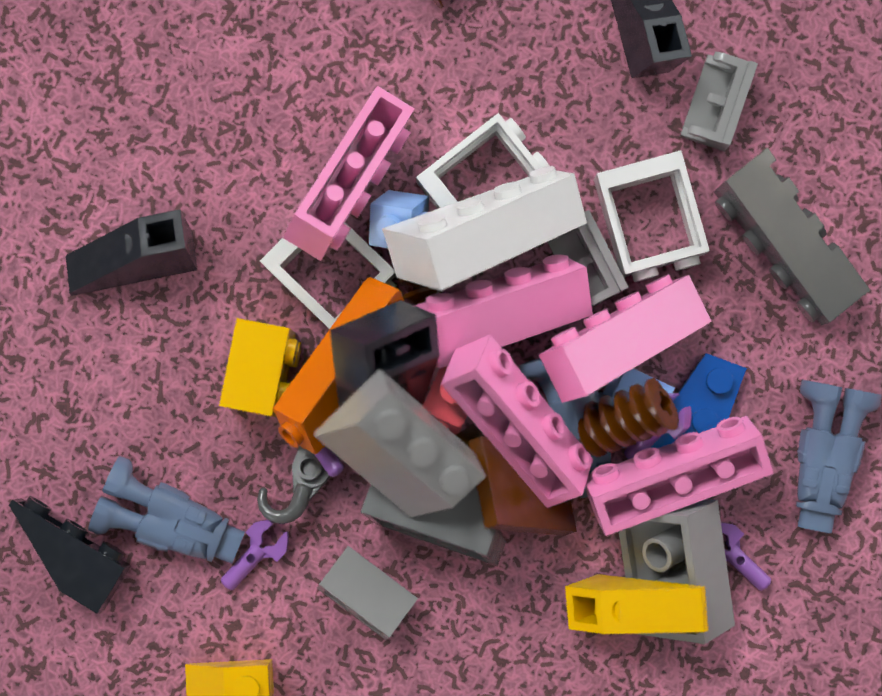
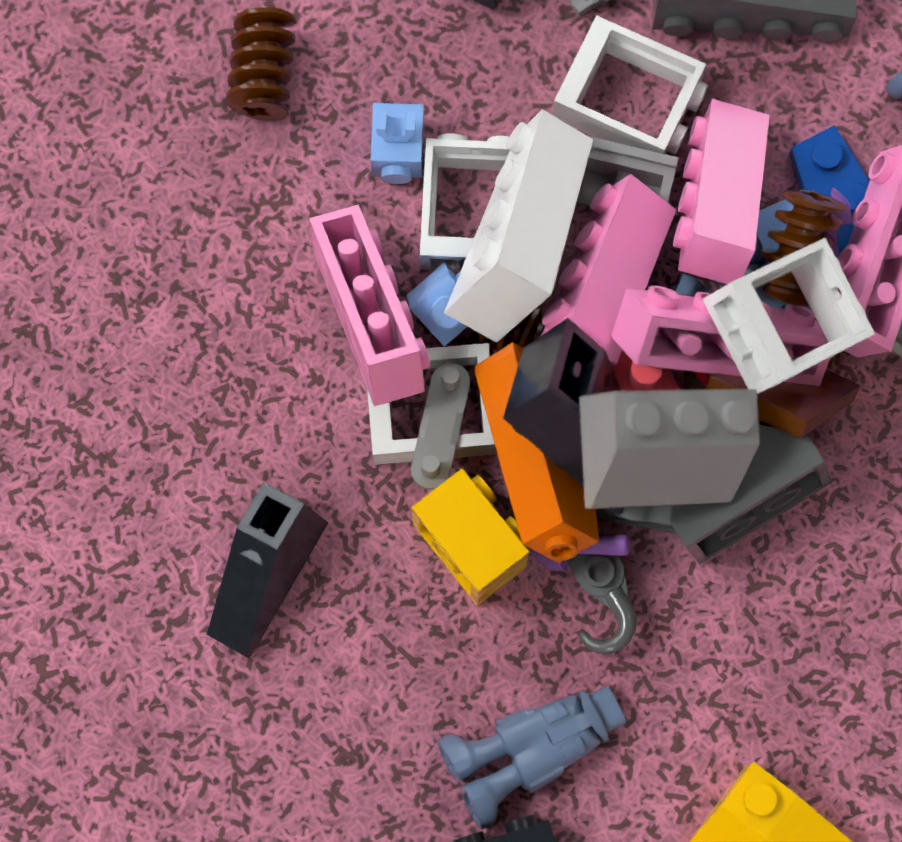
camera: 50 degrees left, 10 degrees down
medium lavender bar [221,520,289,590] -> none
light grey hinge [317,546,418,640] -> none
none -> light blue brick [370,103,424,184]
none -> light grey piece [411,363,470,490]
none -> white window [702,238,875,394]

